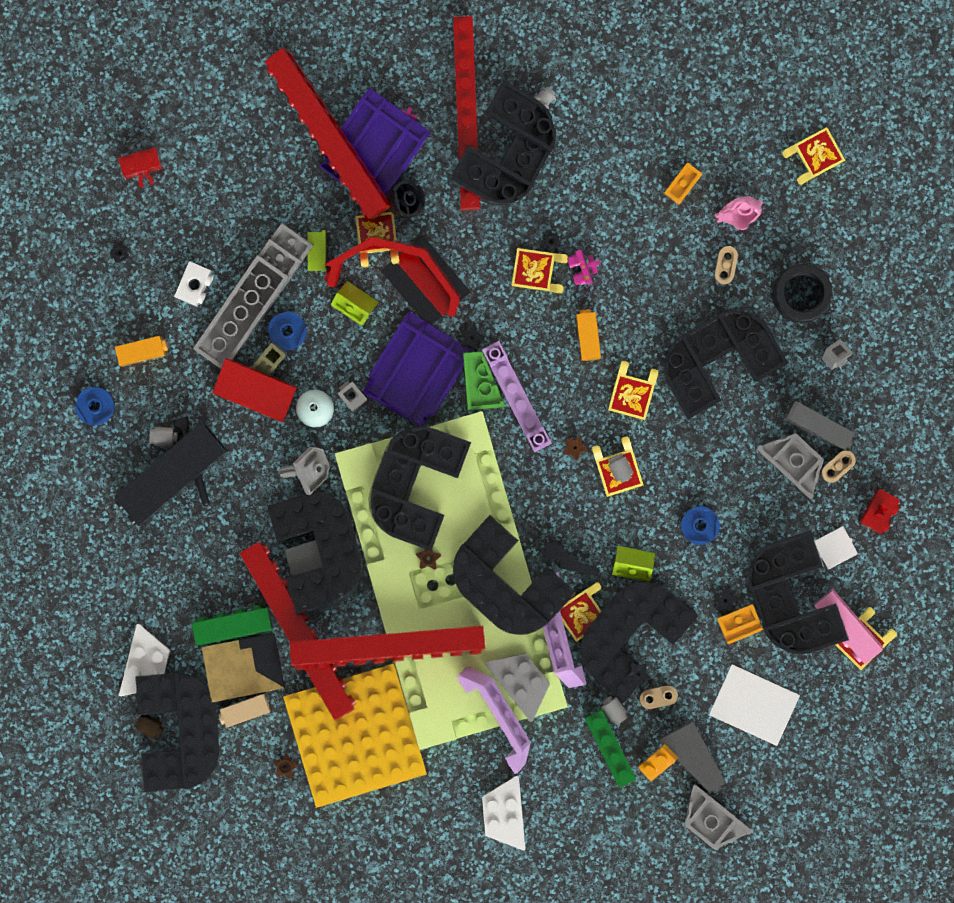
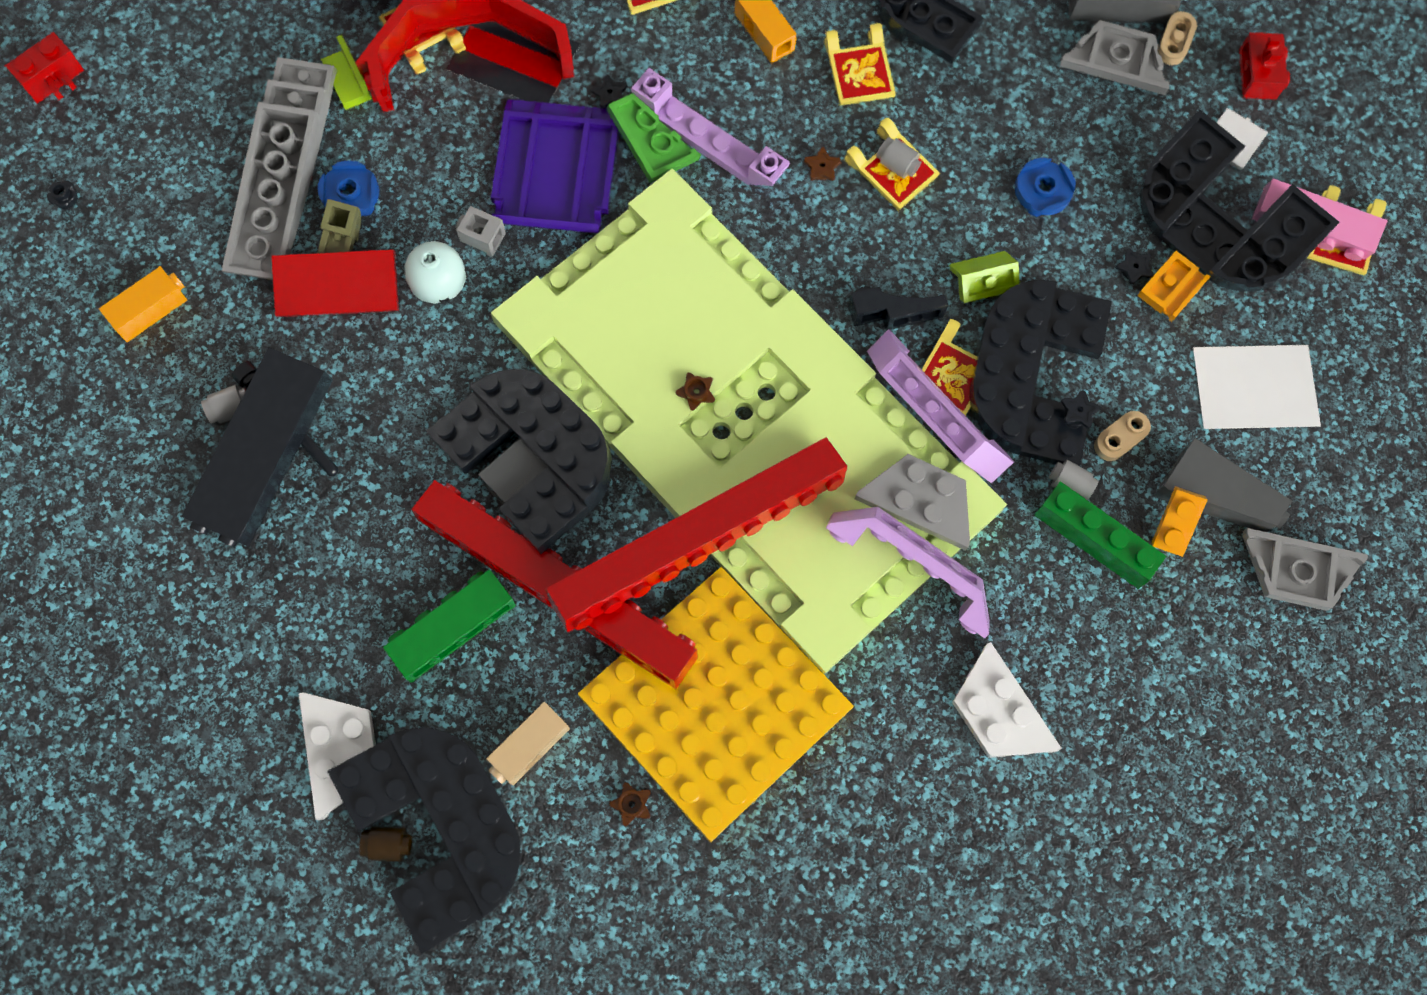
camera: 30 degrees left, 15 degrees down
blue plate [75,387,115,425] -> none
white brick [174,261,214,307] -> none
pearl gold sticker [202,633,285,702] -> none
light grey piece [279,447,330,495] -> none
lime panel [331,281,378,326] -> none
black plate [368,426,471,551] -> none
black plate [453,515,576,635] -> none

